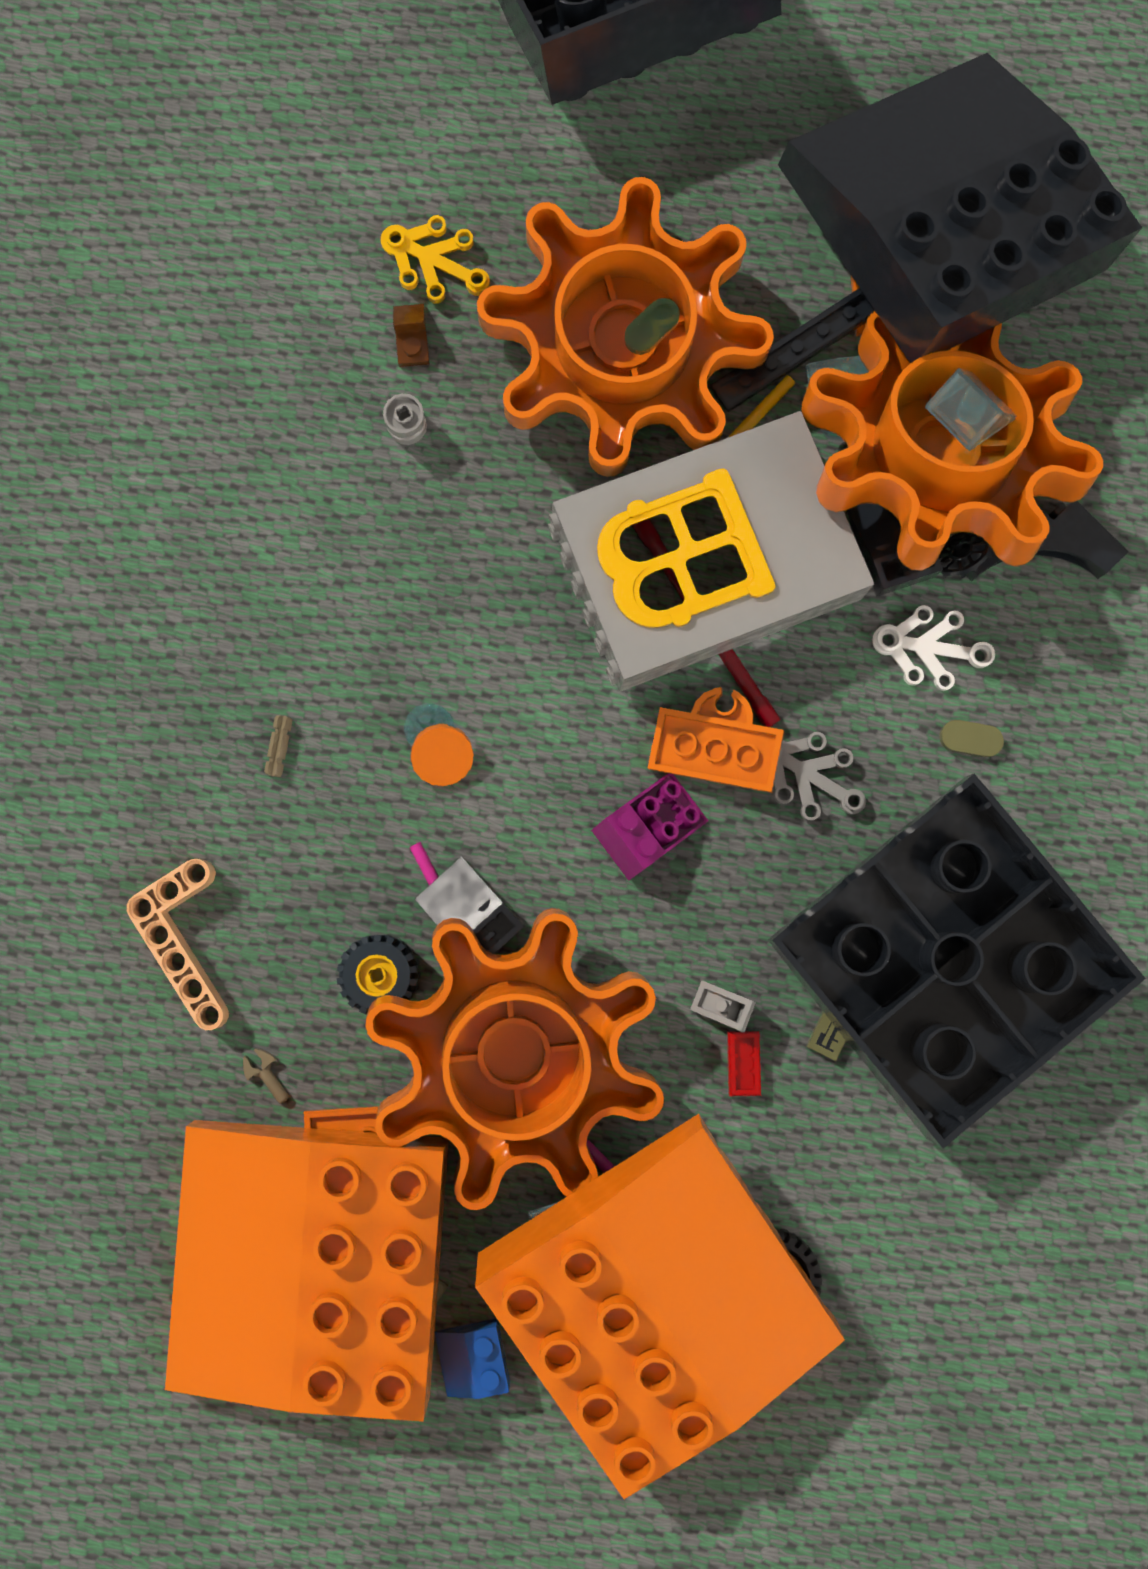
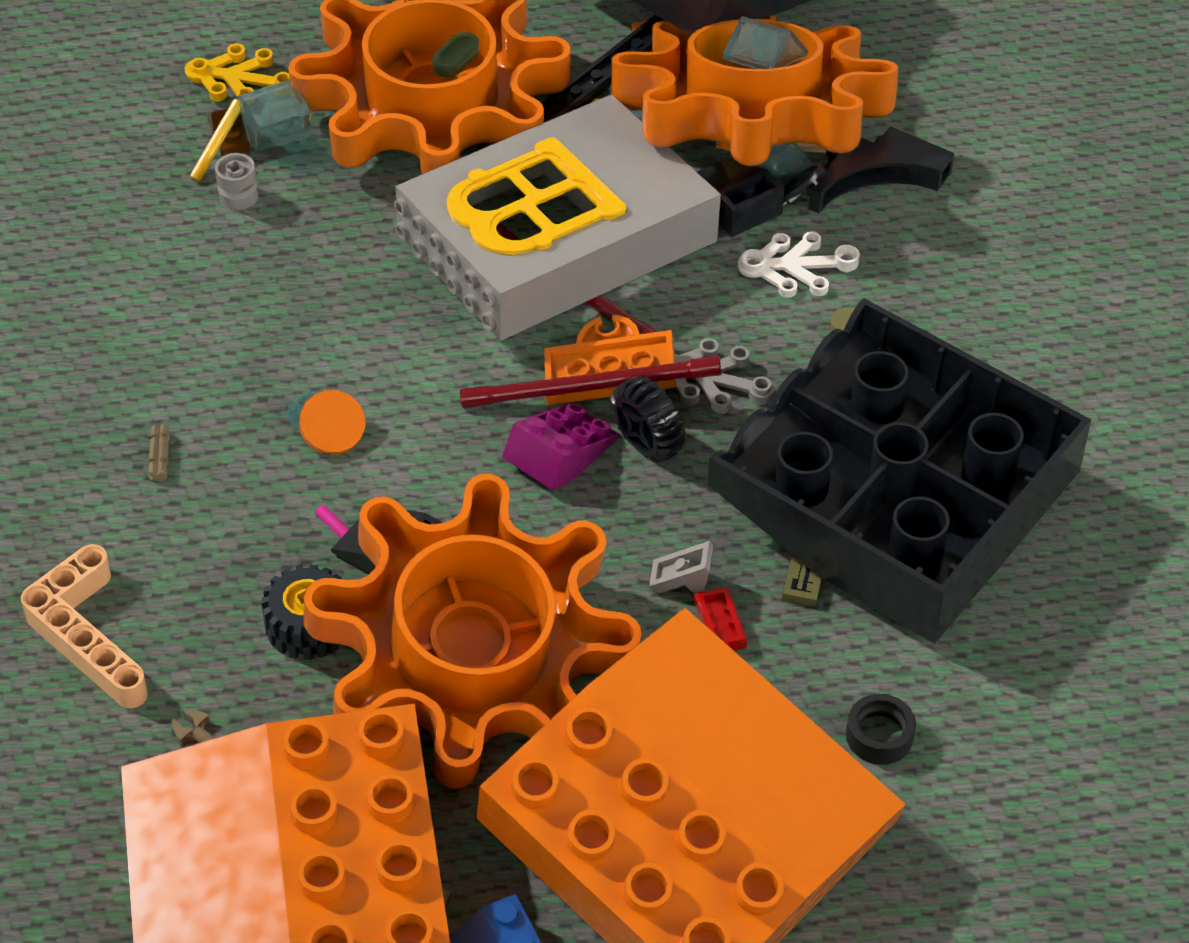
camera: 10 degrees left, 35 degrees down
none -> yellow bar [190,99,244,182]
none -> clear light blue slope [237,80,311,154]
none -> dark red piece [460,356,722,408]
none -> black gear [610,375,686,464]
none -> black tyre [846,694,916,765]

